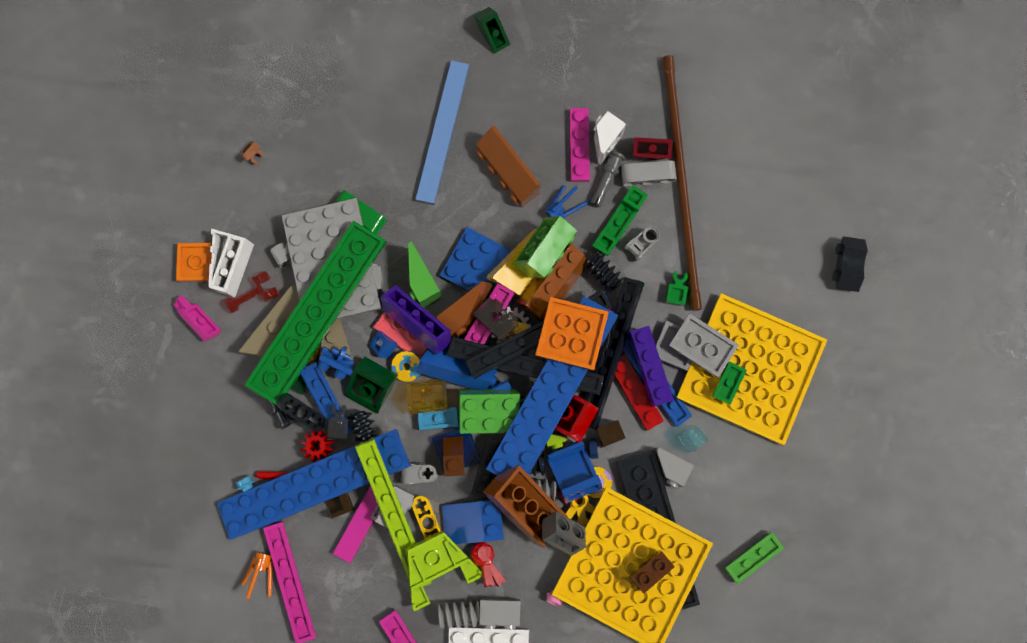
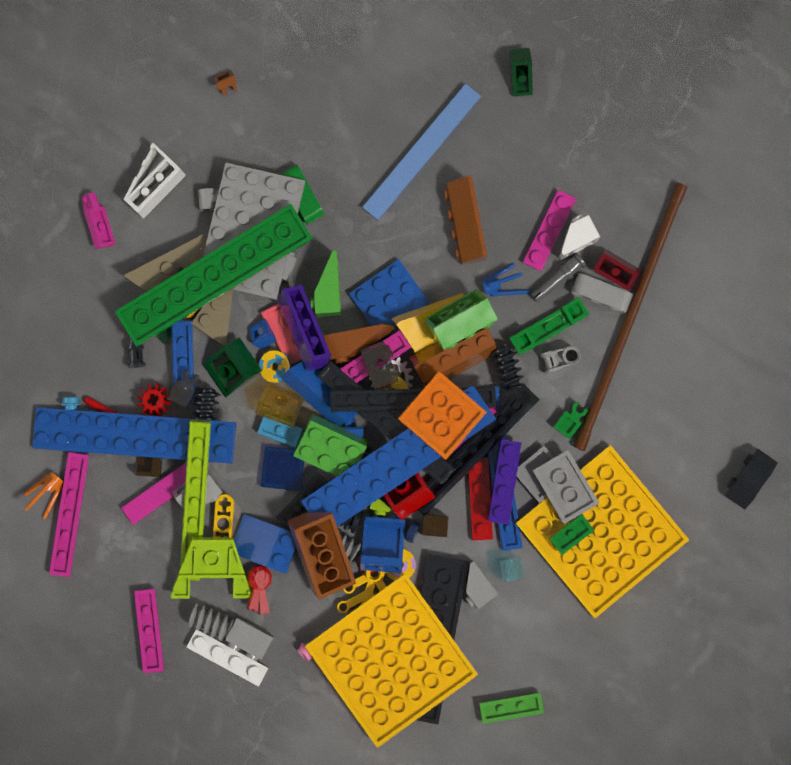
camera: 30 degrees right, 5 degrees up
orange plate [176,243,212,282] -> none
clear red bar [225,271,279,314] -> none
black beam [277,393,326,431] -> none
blue hips [318,346,355,380] -> none
light grey piece [401,464,439,484] -> none
reddish brown slope [443,436,465,477] -> none
dark grey brick [542,512,586,556] -> none
reddish brown brick [629,550,675,594] -> none

